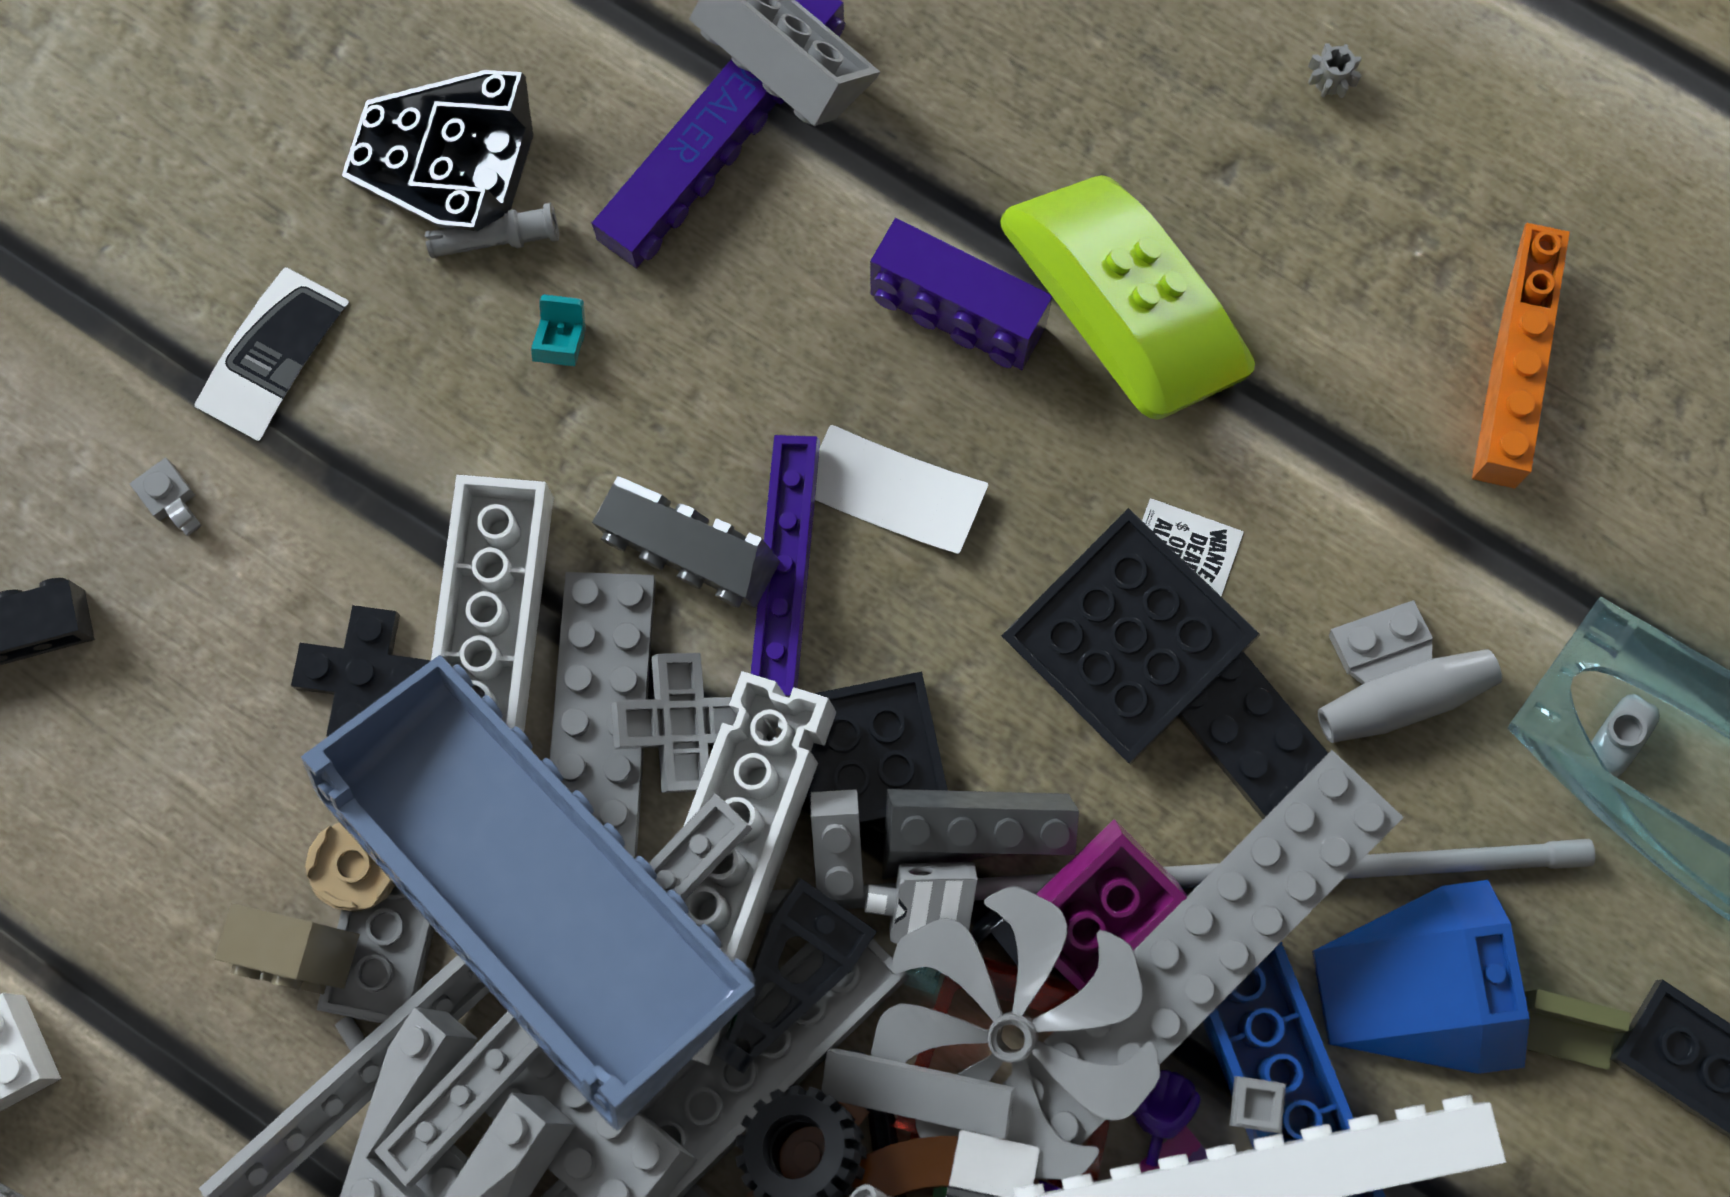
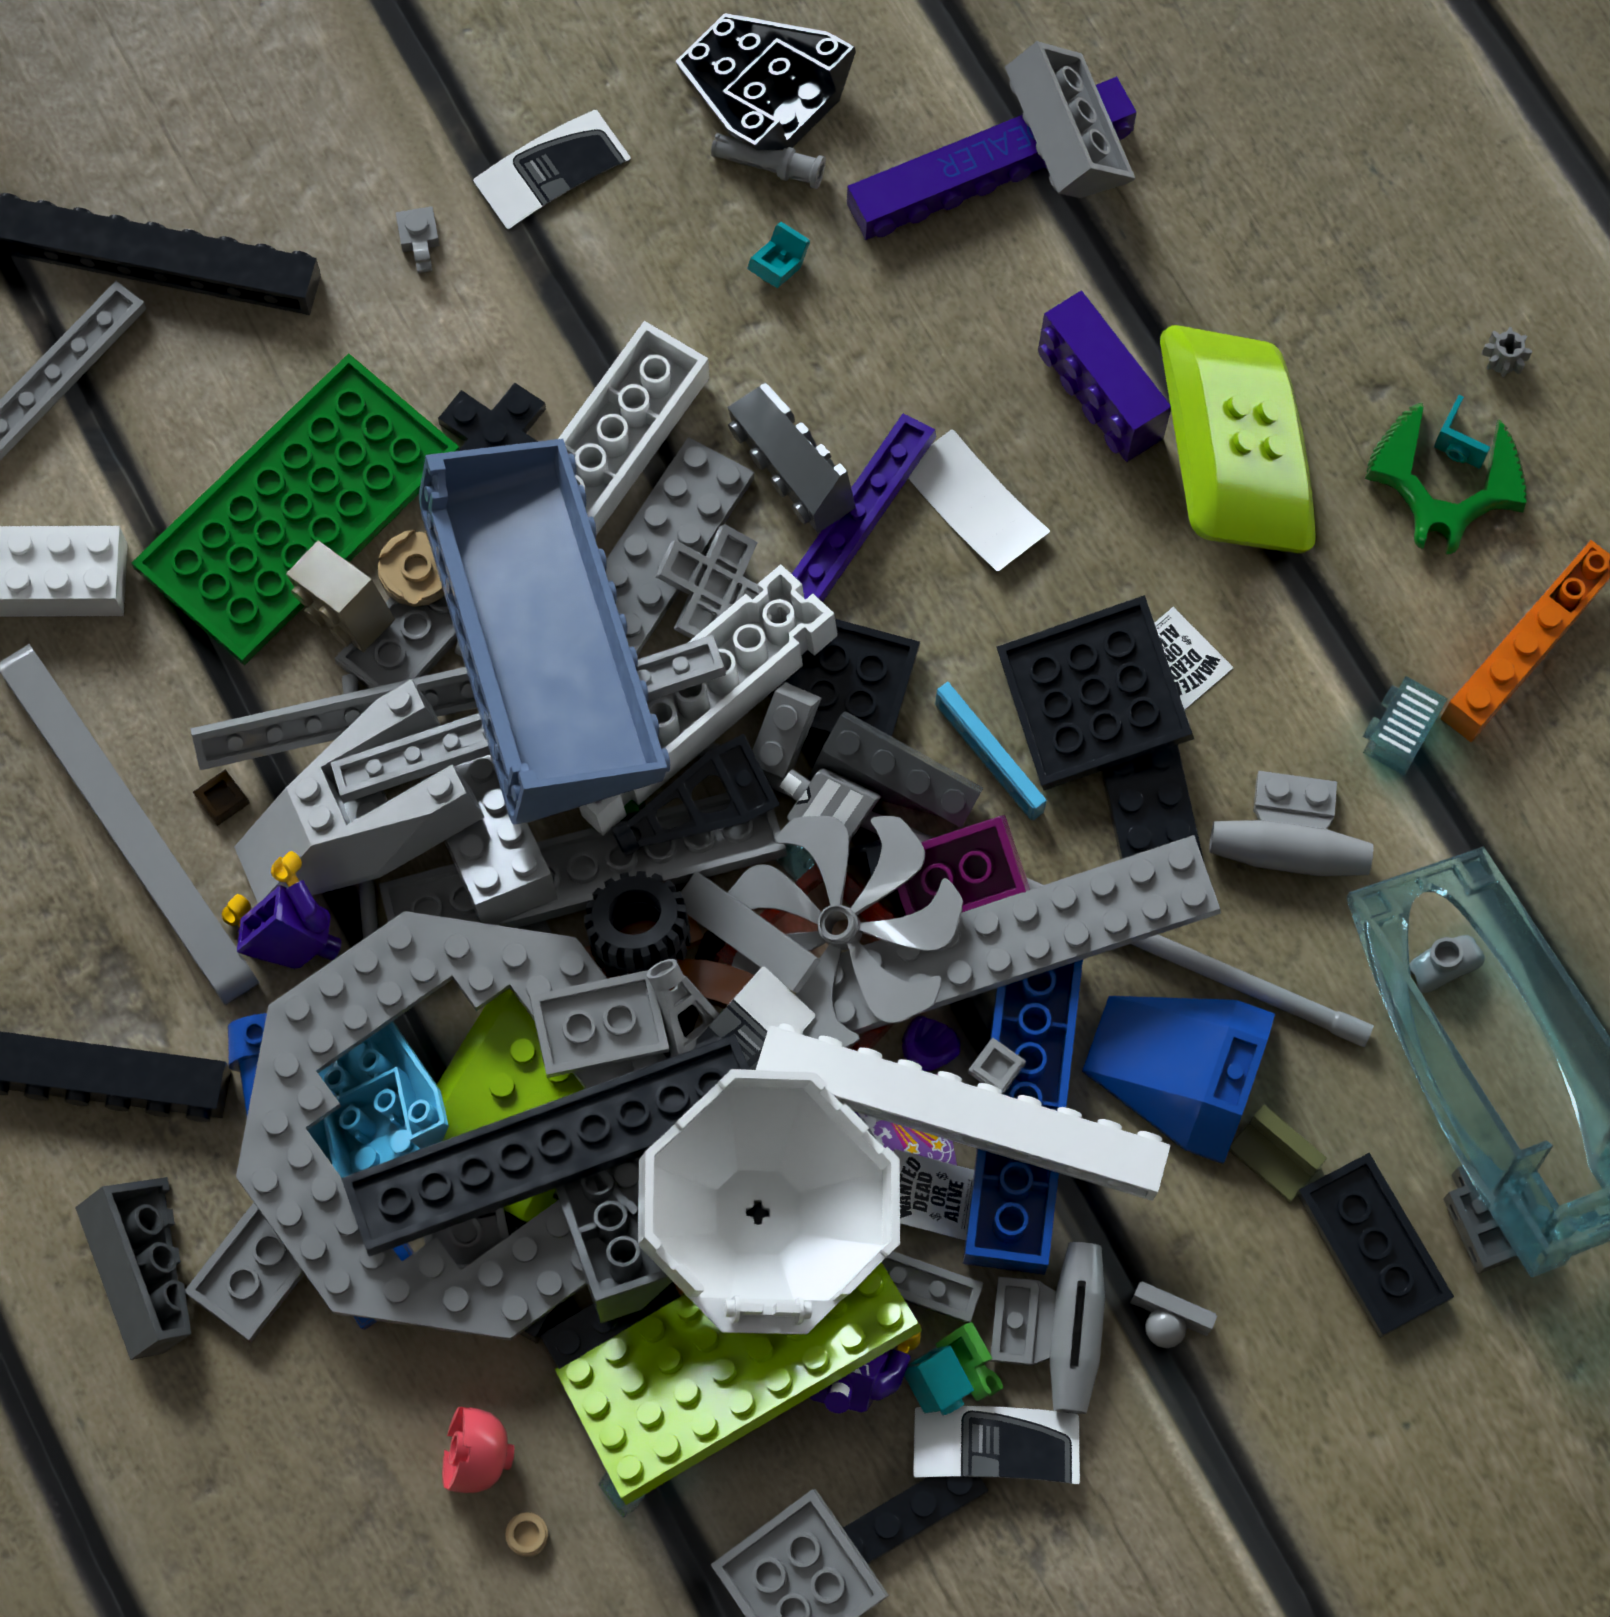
camera: 25 degrees right, 5 degrees down
none -> green plate [131,353,460,666]
none -> medium azure tile [935,681,1047,820]
none -> clear light blue brick [1363,676,1448,776]
none -> green piece [1365,403,1527,555]
none -> teal bracket [1434,395,1490,469]

